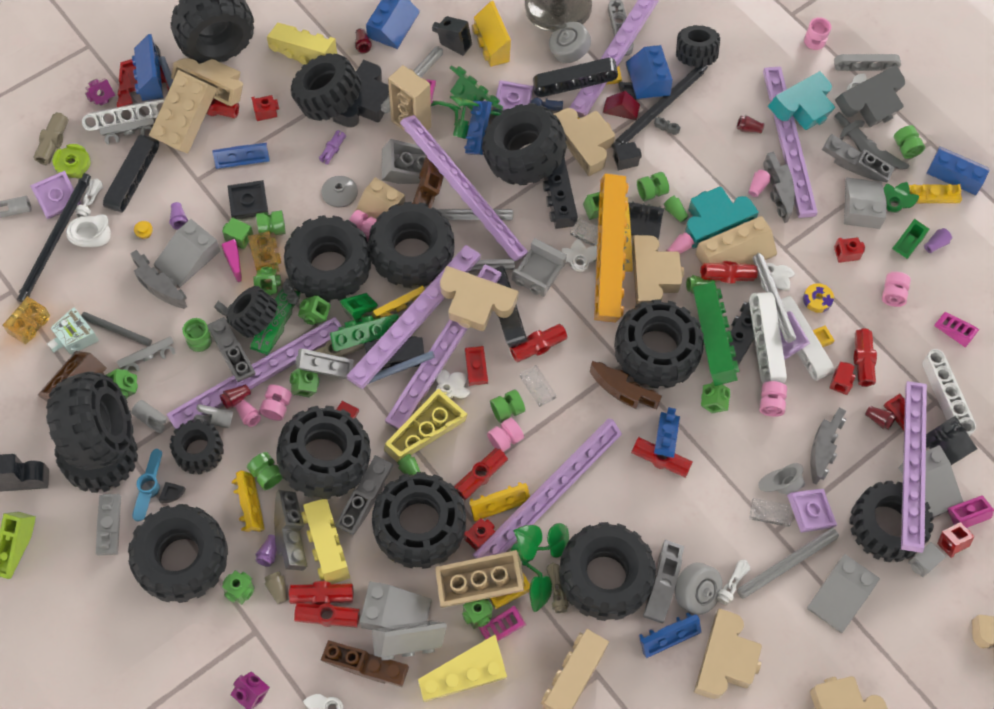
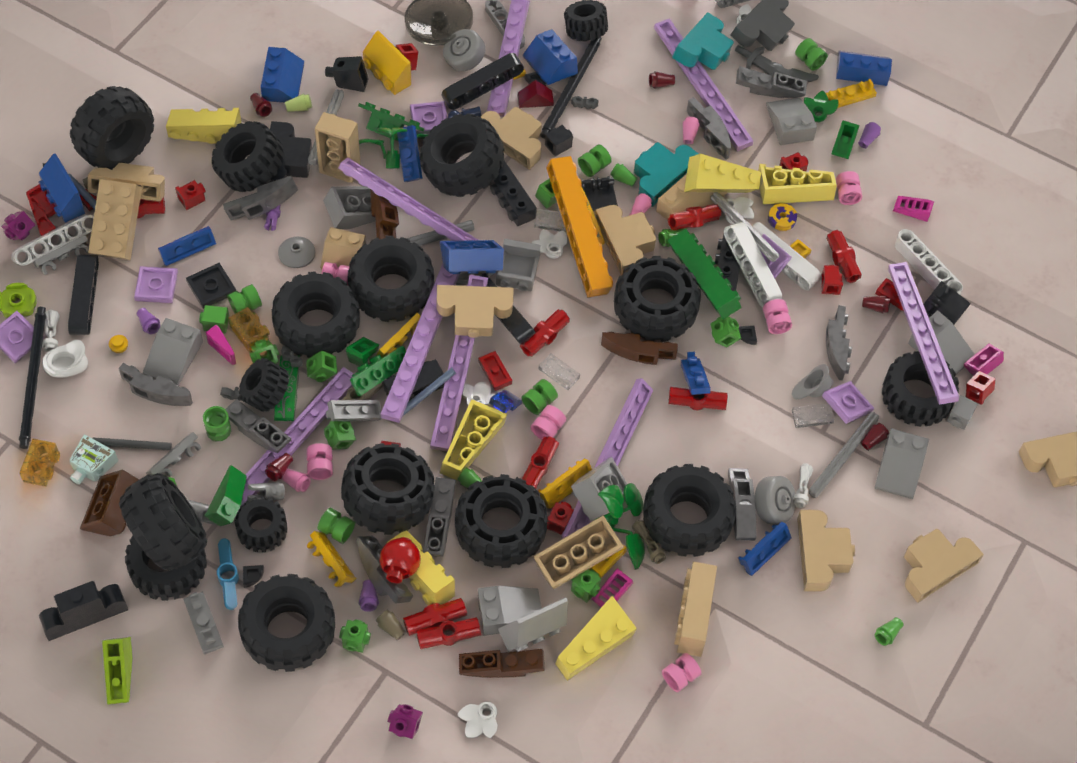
camera: 20 degrees left, 5 degrees down
none -> lavender tile [134,266,178,303]
none -> green slope [205,465,247,527]
none -> flat silver slope [223,176,298,220]
none -> yellowish green cone [285,94,312,112]
none -> red brick [379,537,421,584]
none -> red brick [396,43,419,71]
none -> blue slope [440,240,504,274]
none -> clear blue slope [489,390,523,413]
none -> light grey slope [571,457,627,521]
none -> light yellow wedge [684,153,761,193]
none -> black tile [738,326,757,345]
none -> light yellow wedge [758,164,837,204]
none -> dark red cone [861,423,889,451]

